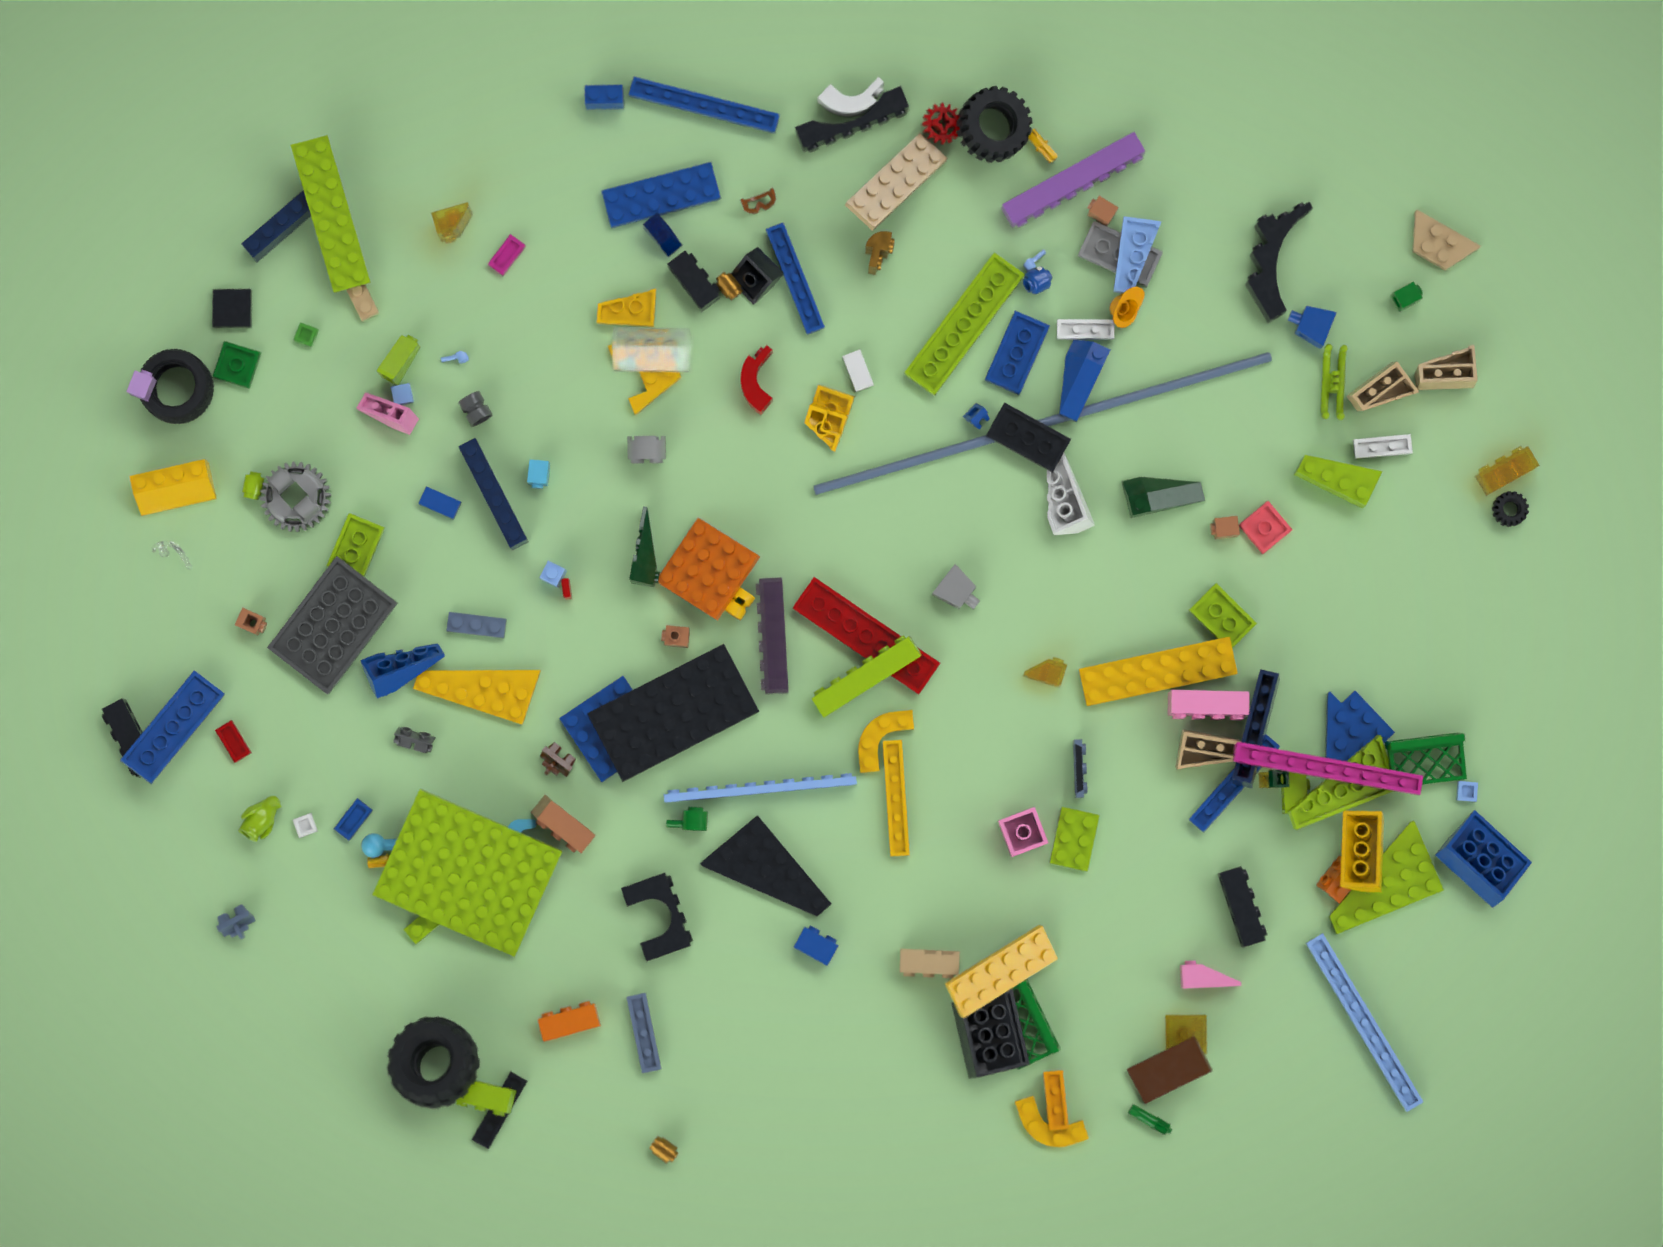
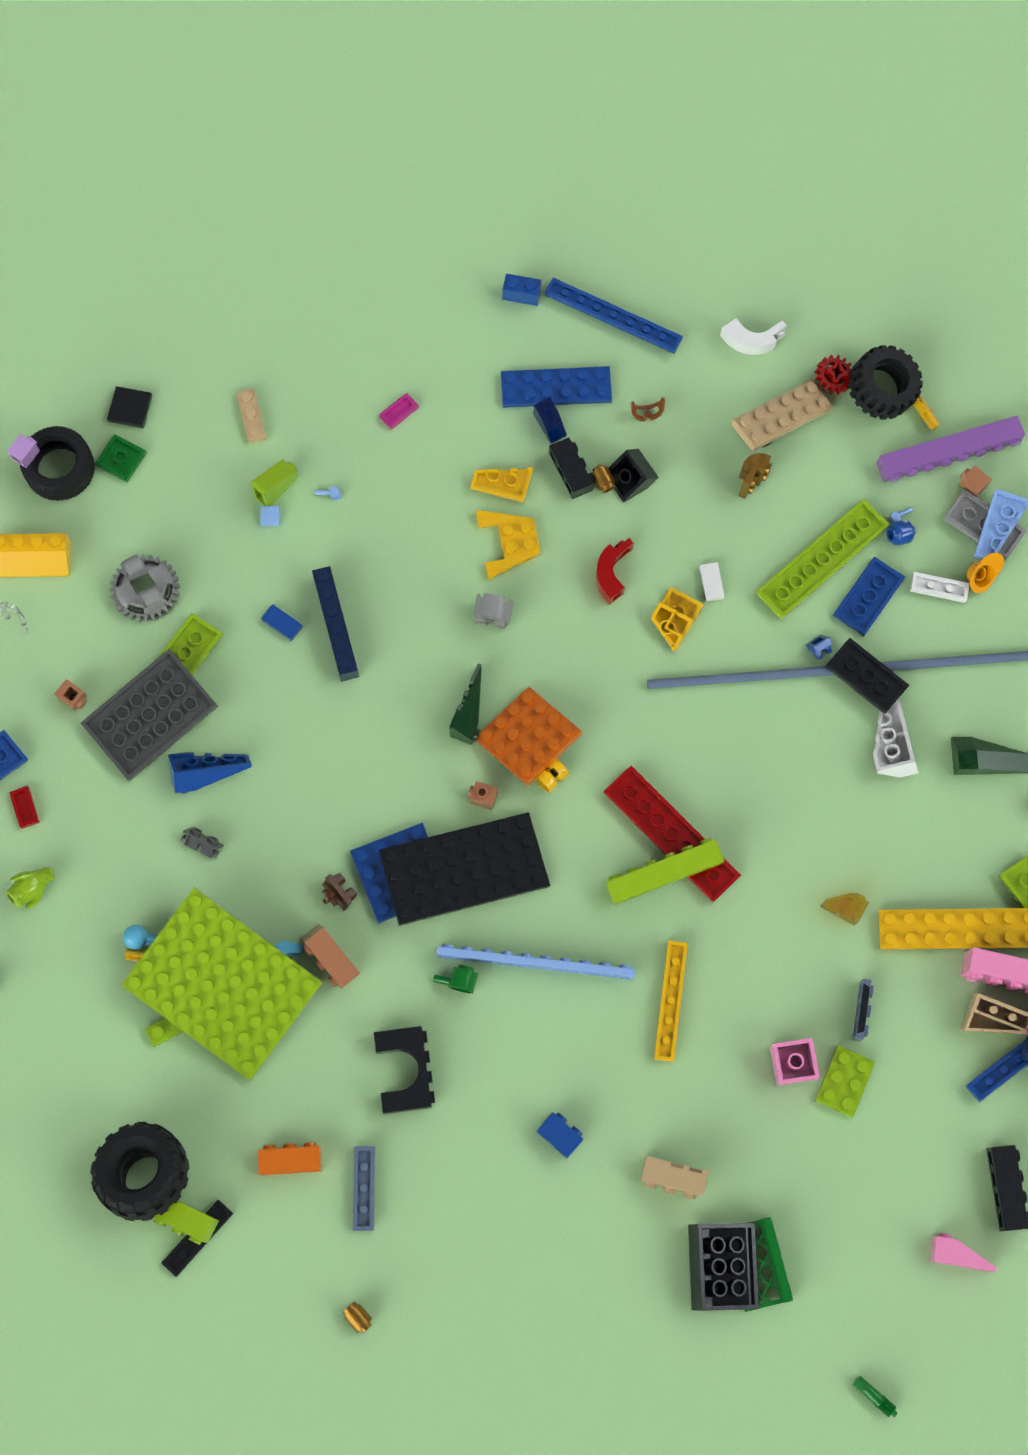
camera: 10 degrees right, 10 degrees down
dark blue brick [241,190,311,262] -> none
lime brick [242,471,264,500] -> none
lime plate [290,135,371,293] -> none
bright green tile [293,322,319,348] -> none
white tile [293,813,318,838] -> none
blue tile [334,798,373,841] -> none
bright pink slope [356,393,419,435] -> none
yellow wing [413,670,541,725] -> none
clear yellow slope [431,202,473,243] -> none
sand blue plate [446,612,507,638] -> none
dark grey wheel [458,391,493,427] -> none
medium azure brick [527,459,550,489] -> none
light blue brick [539,561,567,588] -> none
red tile [561,578,572,600] -> none
clear slope [612,327,692,372] -> none
black wing [700,815,832,916] -> none
clear purple brick [756,577,789,695] -> none
blue plate [766,222,825,335] -> none
black arch [795,86,909,153] -> none
yellow plate [858,710,914,773] -> none
light grey torso [932,565,980,610] -> none
yellow plate [945,925,1058,1018] -> none
yellow plate [1014,1095,1089,1147] -> none
light orange plate [1043,1070,1069,1131] -> none
blue wedge [1059,340,1110,422] -> none
reddish brown tile [1127,1035,1213,1104] -> none
clear yellow slope [1165,1014,1207,1054] -> none

